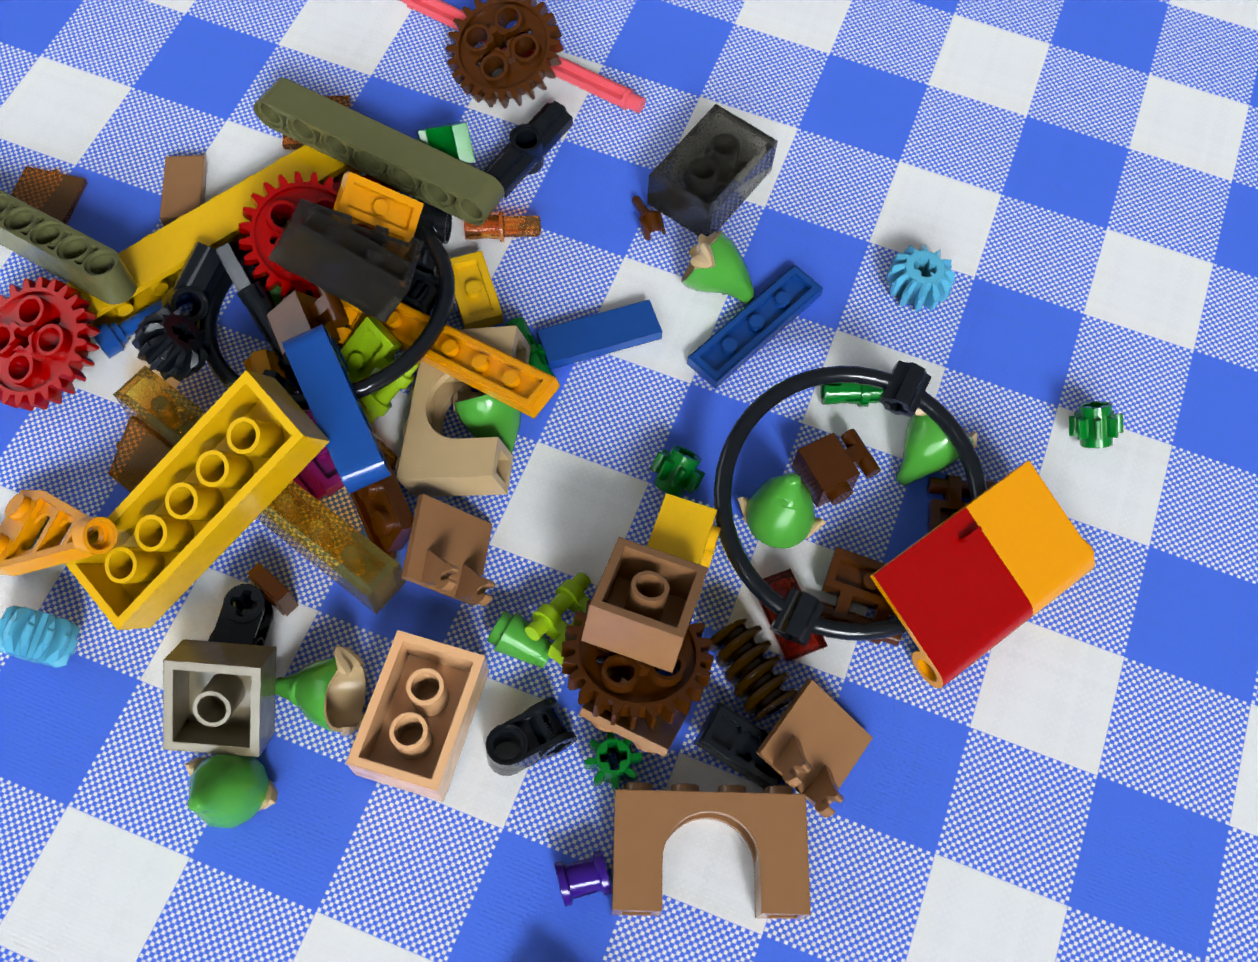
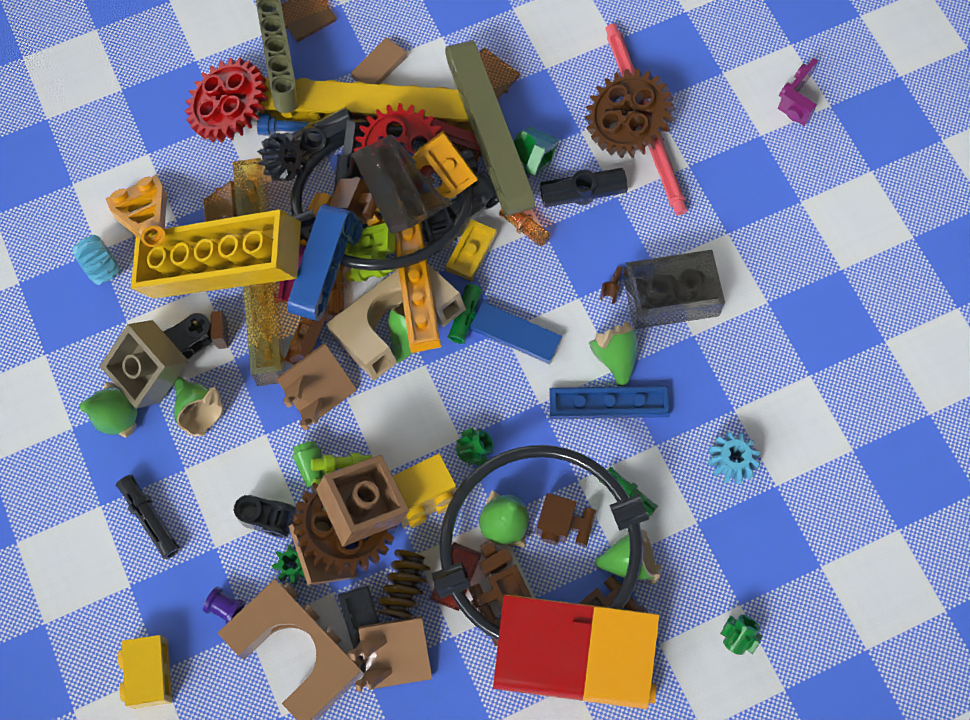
camera: 50 degrees right, 5 degrees up
light nougat brick [346,630,489,802] -> none
none -> black pin [116,475,181,560]
none -> reddish brown tile [479,540,513,579]

